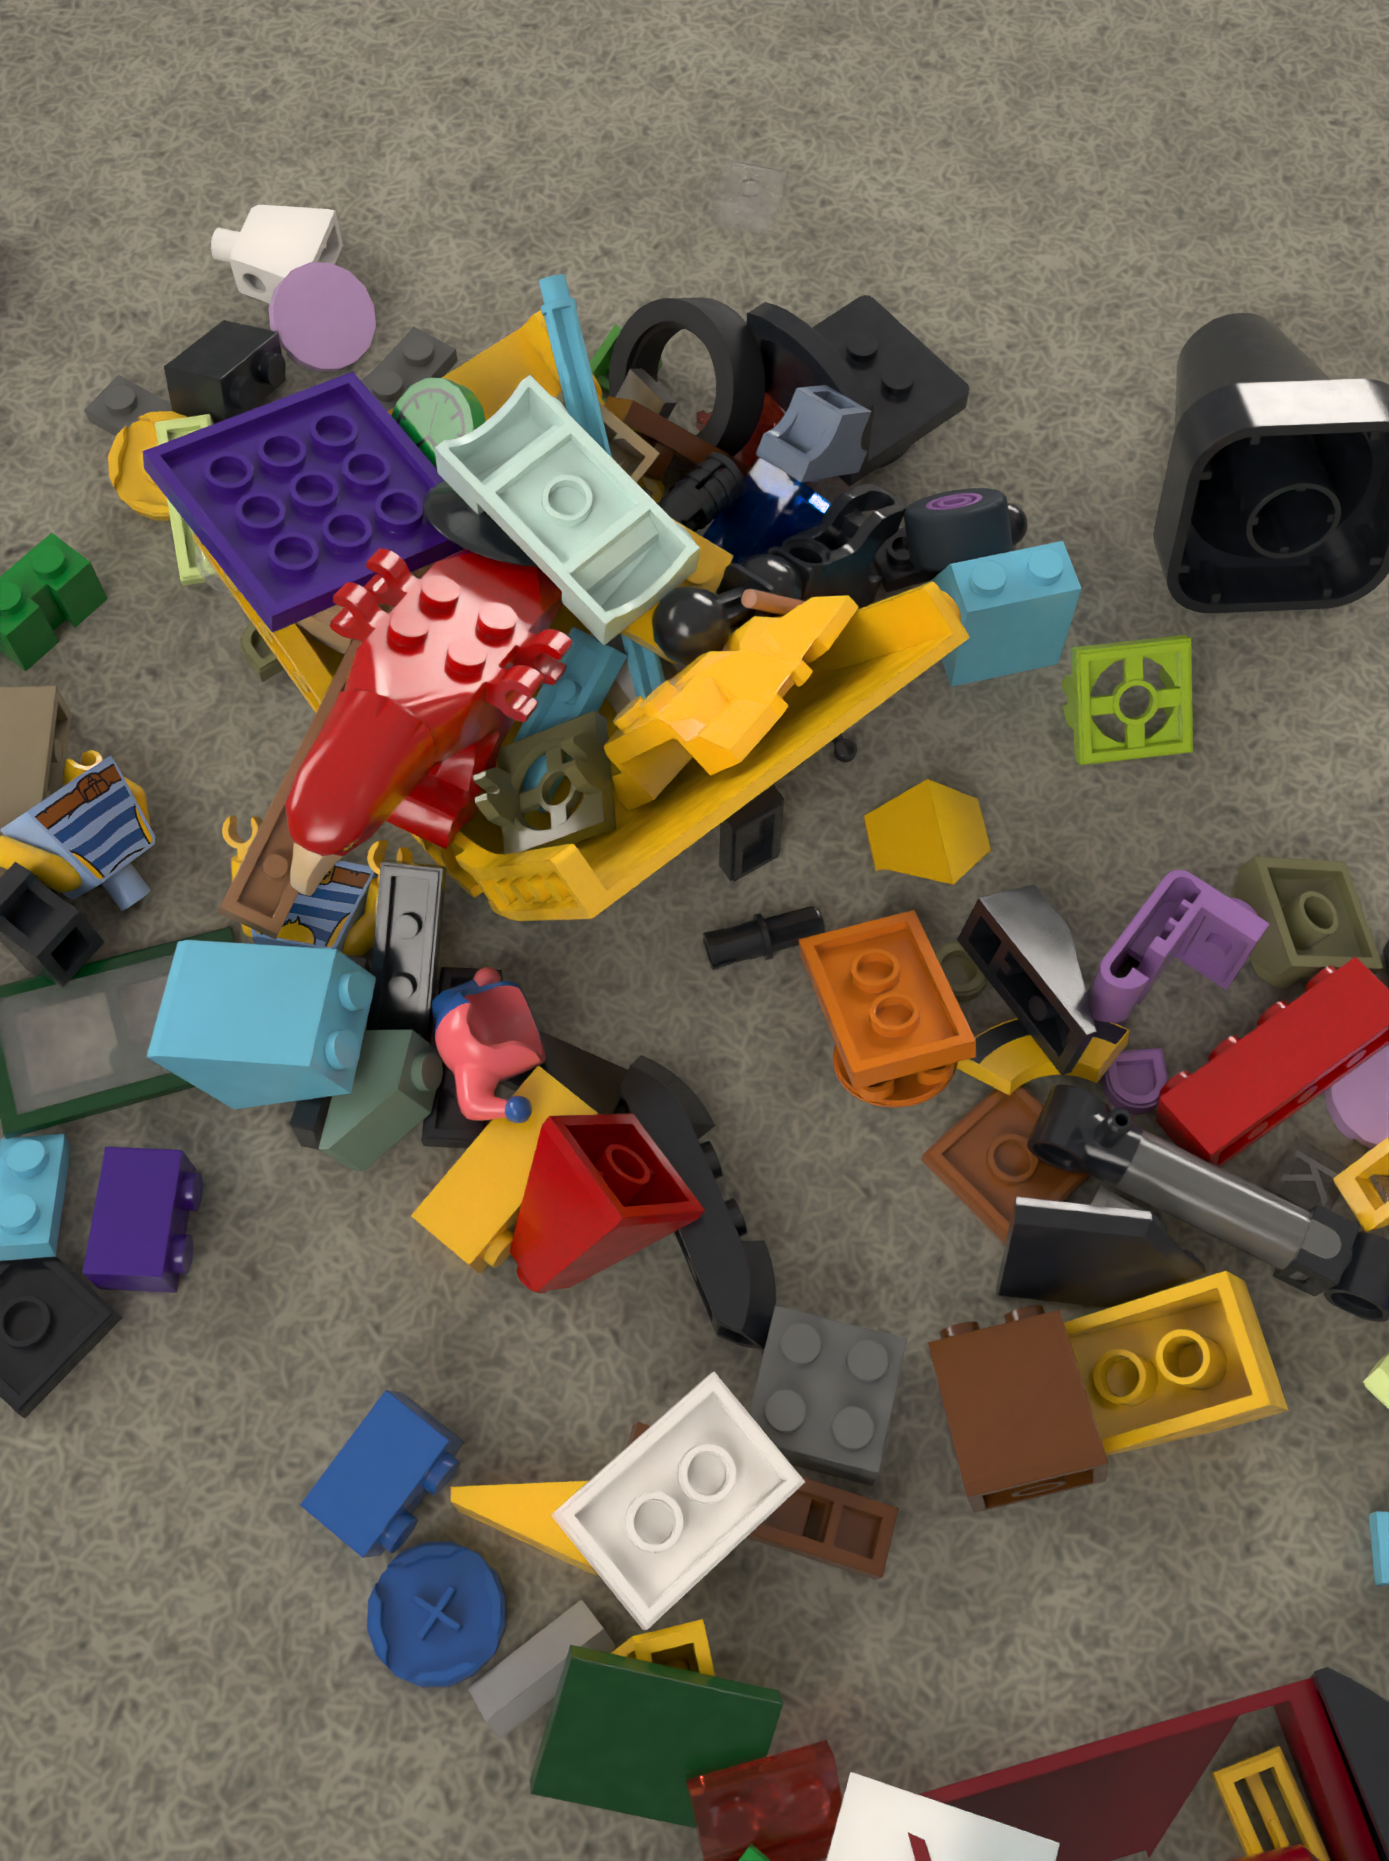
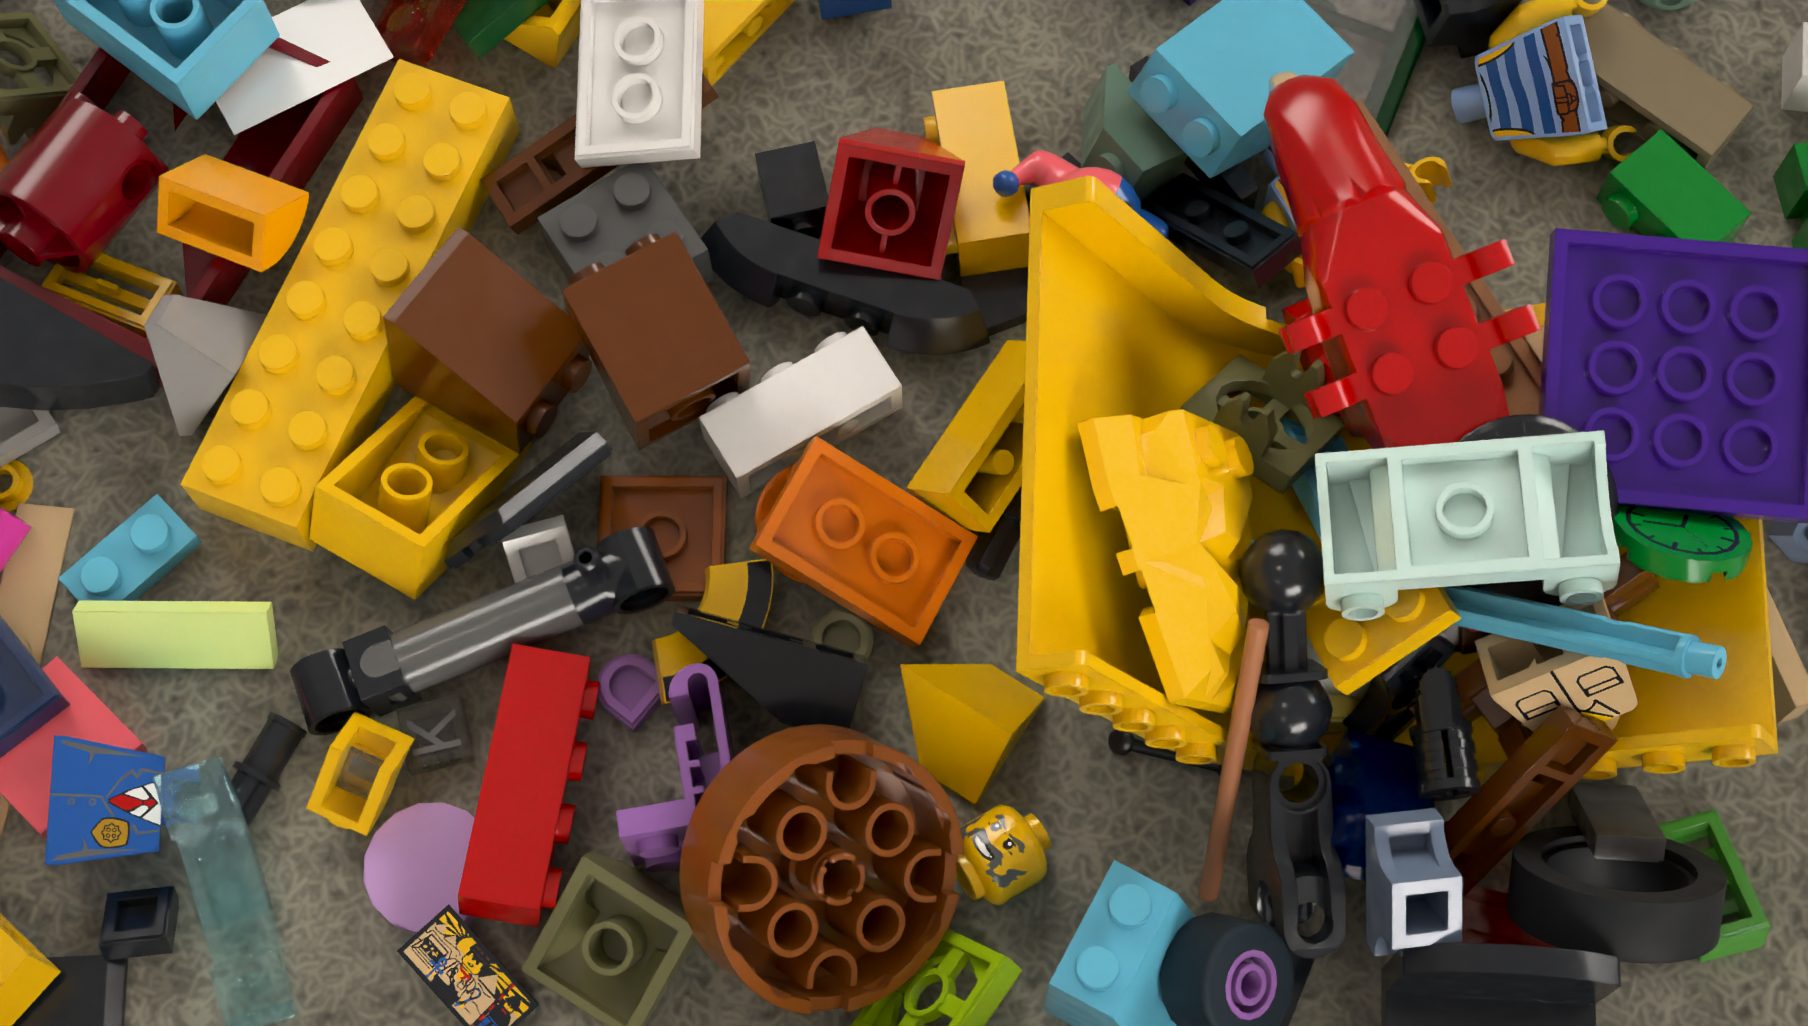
camera: 135 degrees right, 5 degrees up
none -> light grey slope [144,294,267,436]
none -> light orange brick [156,154,309,272]
none -> yellow brick [180,59,520,552]
none -> reddish brown slope [562,231,750,450]
none -> dark orange brick [679,724,964,1015]
none -> white brick [699,326,903,499]
none -> black brick [755,141,828,239]
none -> yellow brick [906,340,1026,533]
none -> yellow head [956,805,1052,905]
none -> green brick [1596,129,1752,243]

